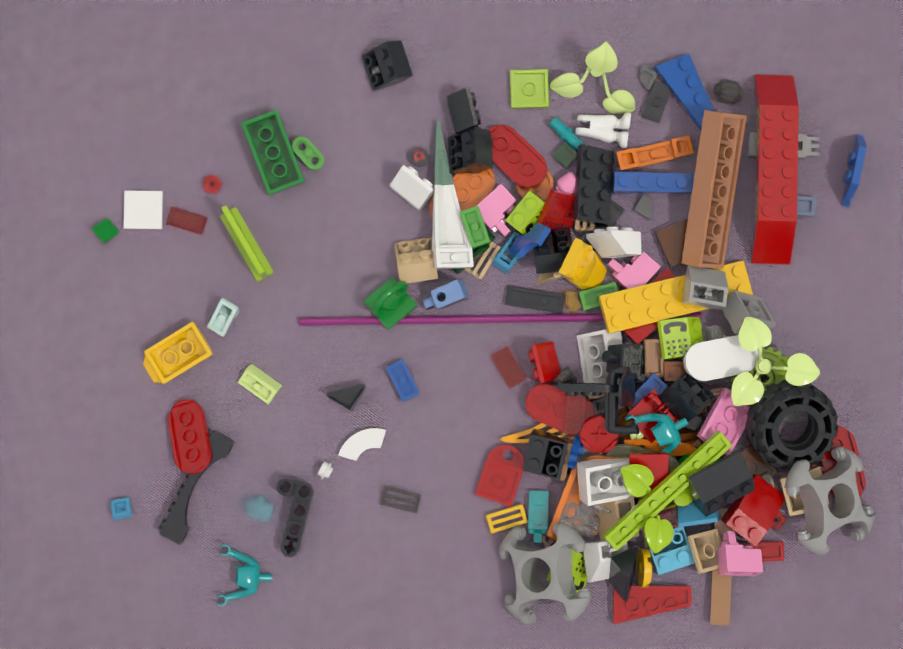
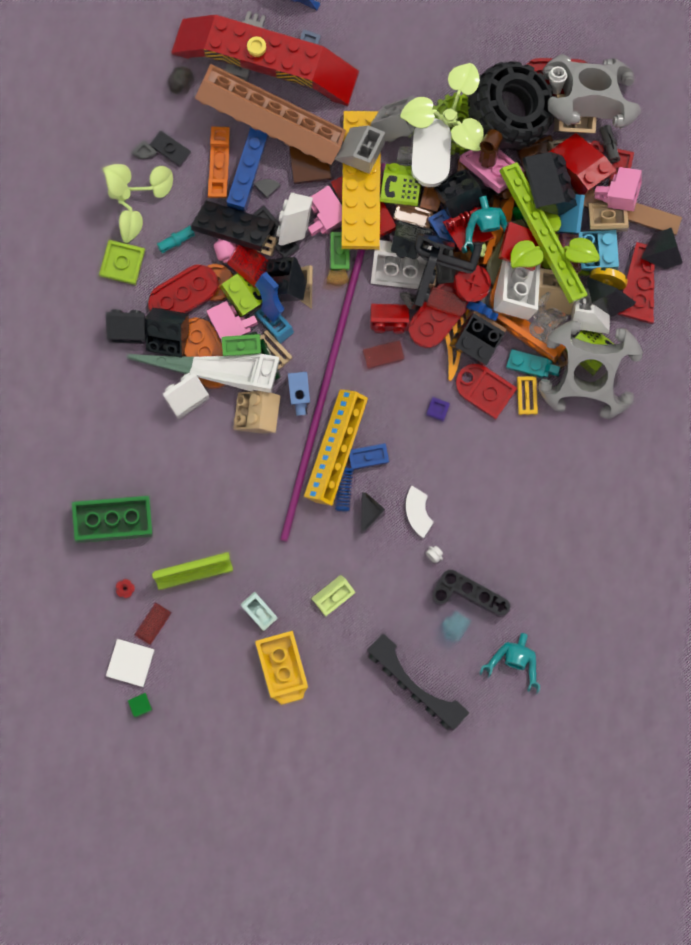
camera: 80 degrees left, 5 degrees down
dark azure tile [110,497,133,520] -> none
red tile [168,399,212,474] -> none
bright green plate [292,137,324,171] -> none
black slope [361,40,413,91] -> none
green tile [363,277,417,331] -> none
clear smoke tile [379,486,421,513] -> none
black tile [410,148,429,167] -> none
black tile [505,286,565,314] -> none
dark green tile [552,142,577,169] -> none
yellow slope [558,238,607,290] -> none
white piece [575,113,631,149] -> none
blue wing [653,53,714,131] -> none
none -> light yellow tile [247,36,266,57]
none -> yellow brick [304,389,368,506]
none -> blue piece [335,467,354,511]
none -> dark purple tile [426,397,450,422]
none -> reddish brown piece [479,129,503,168]
none -> white cone [549,66,567,94]
none -> dark grey pin [600,125,621,163]
none -> black slope [641,227,683,269]

